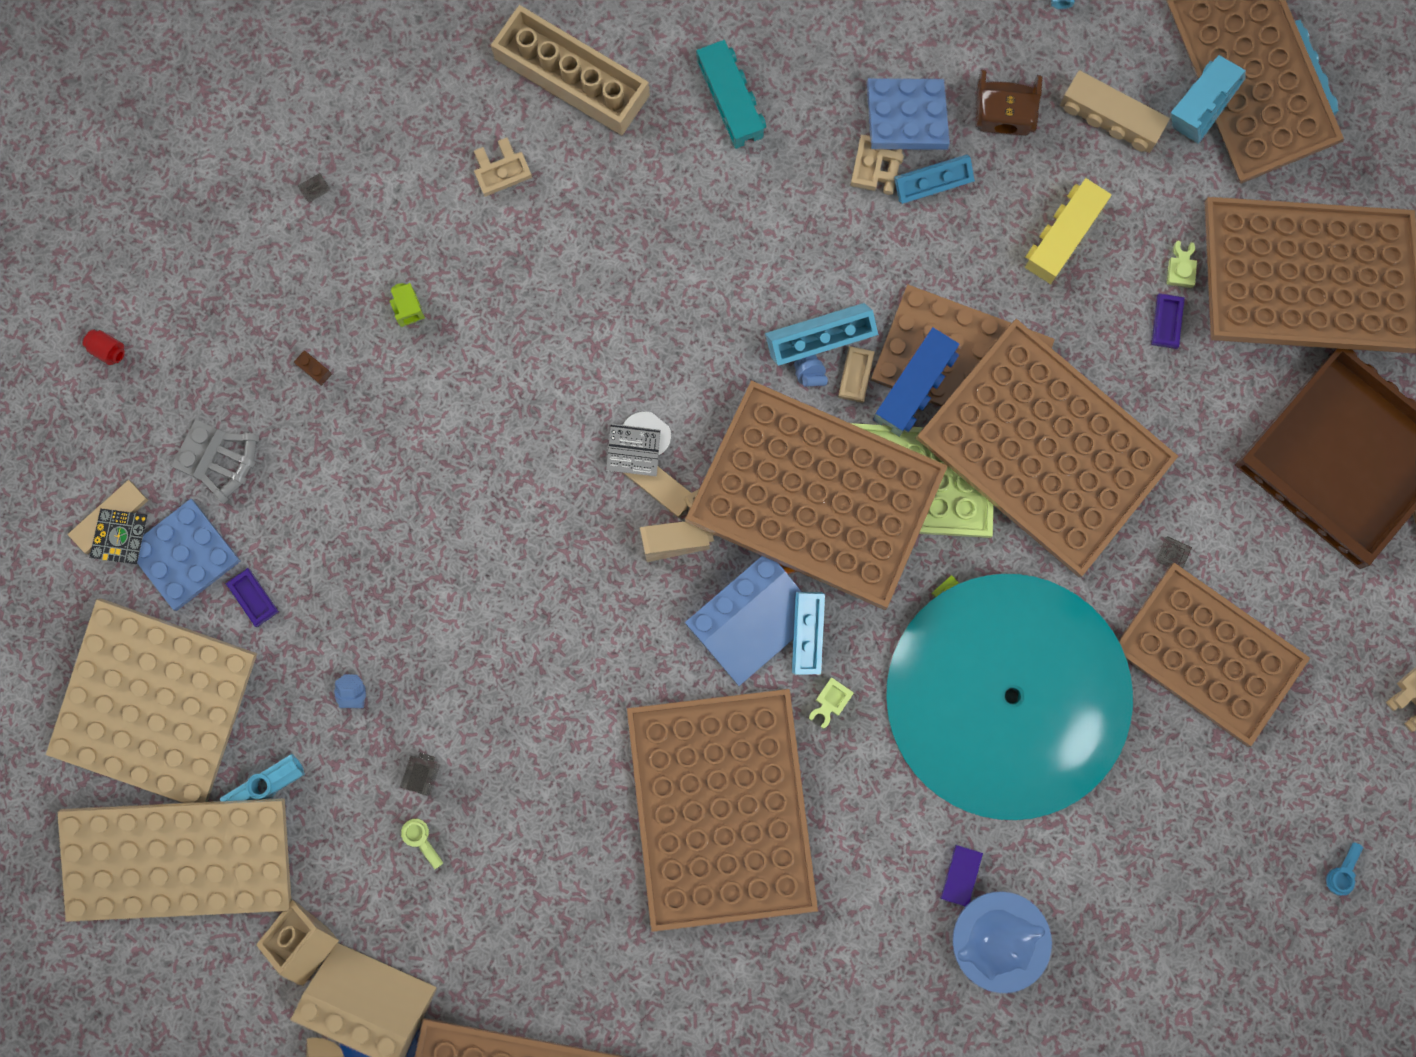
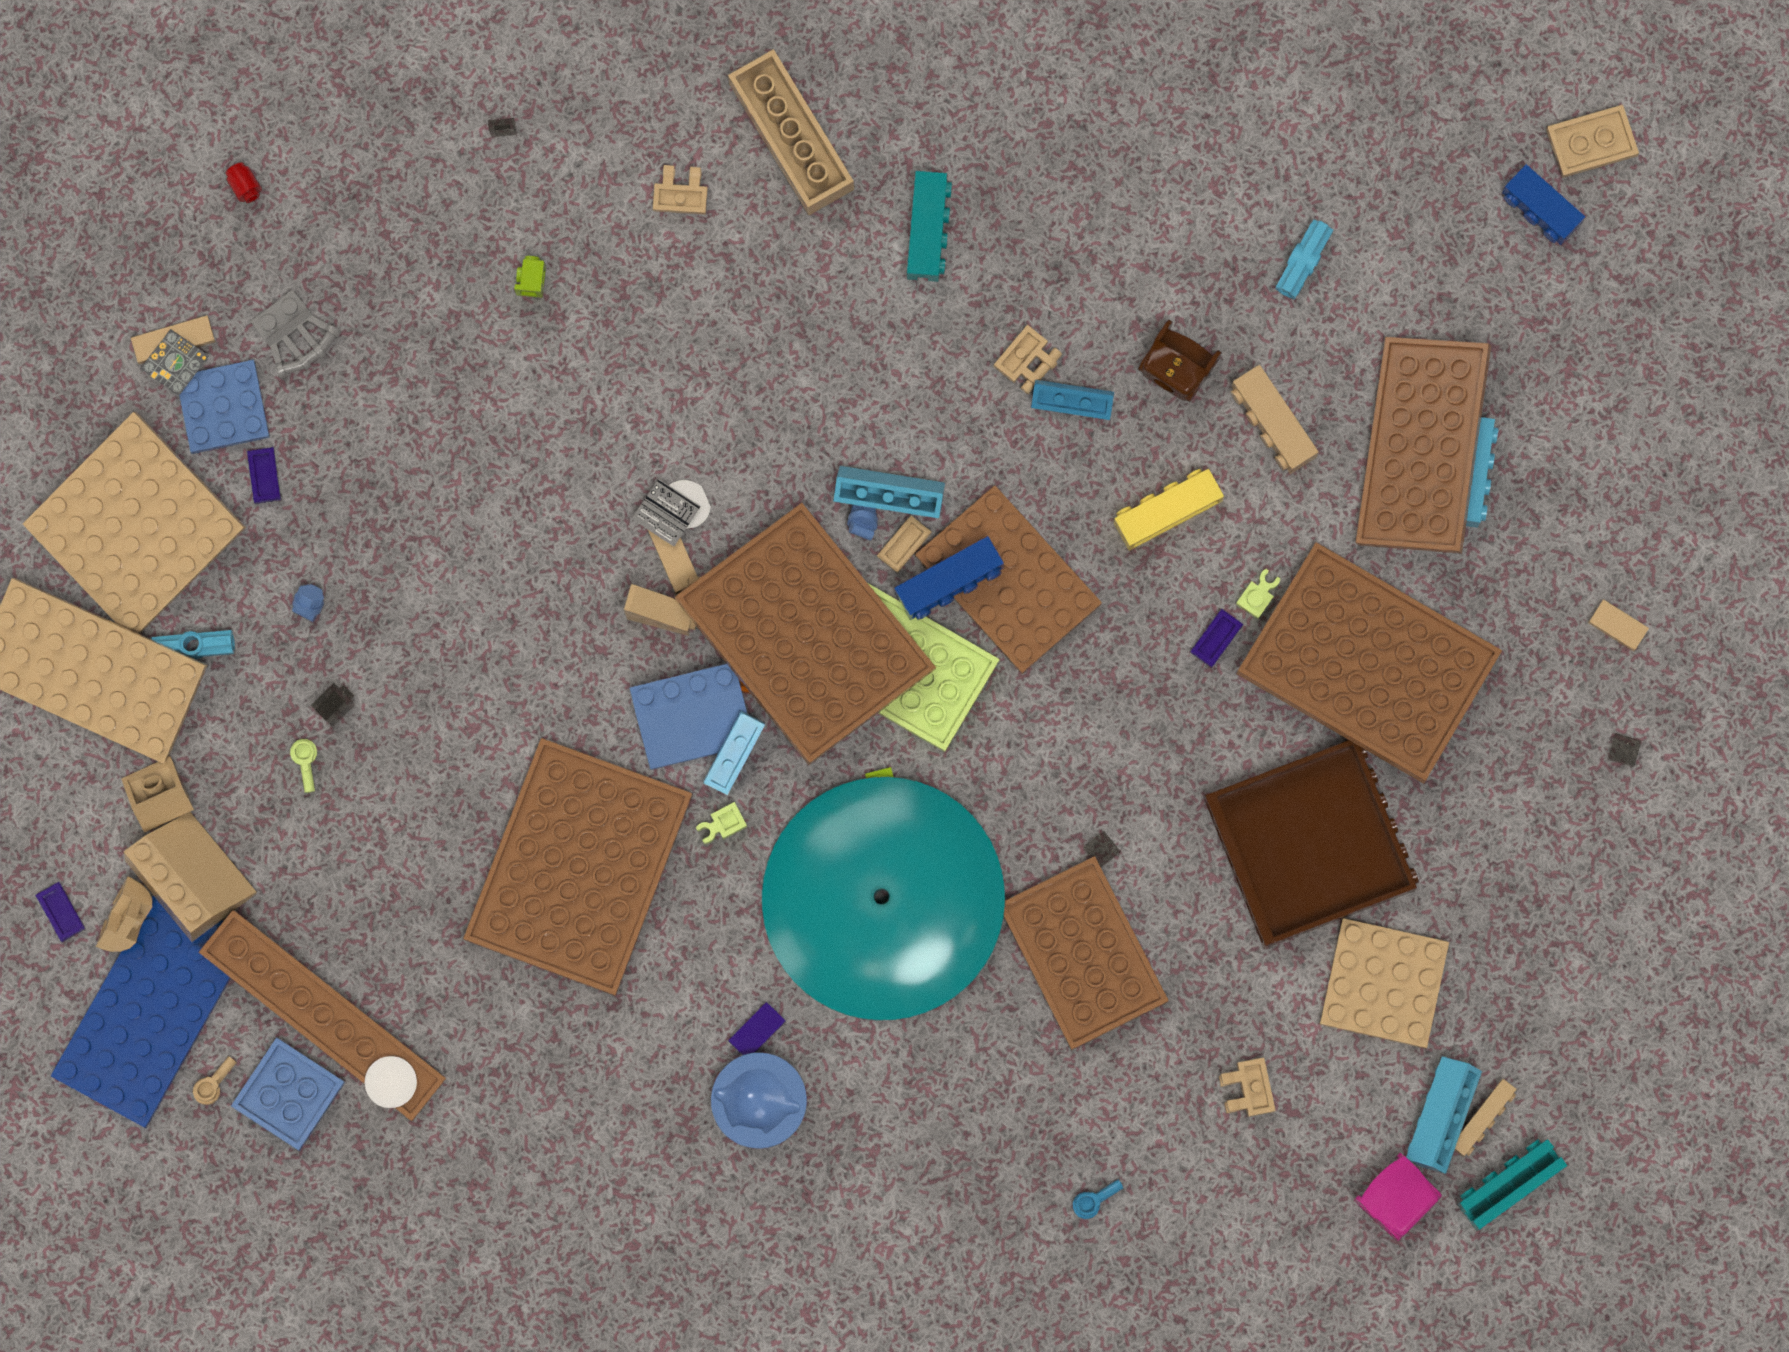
camera: 30 degrees right, 0 degrees up
reddish brown piece [294,350,332,386] -> none
medium blue plate [867,78,950,150] -> none
medium nougat plate [915,319,1178,577] -> none
medium azure wedge [1171,55,1246,144] -> none

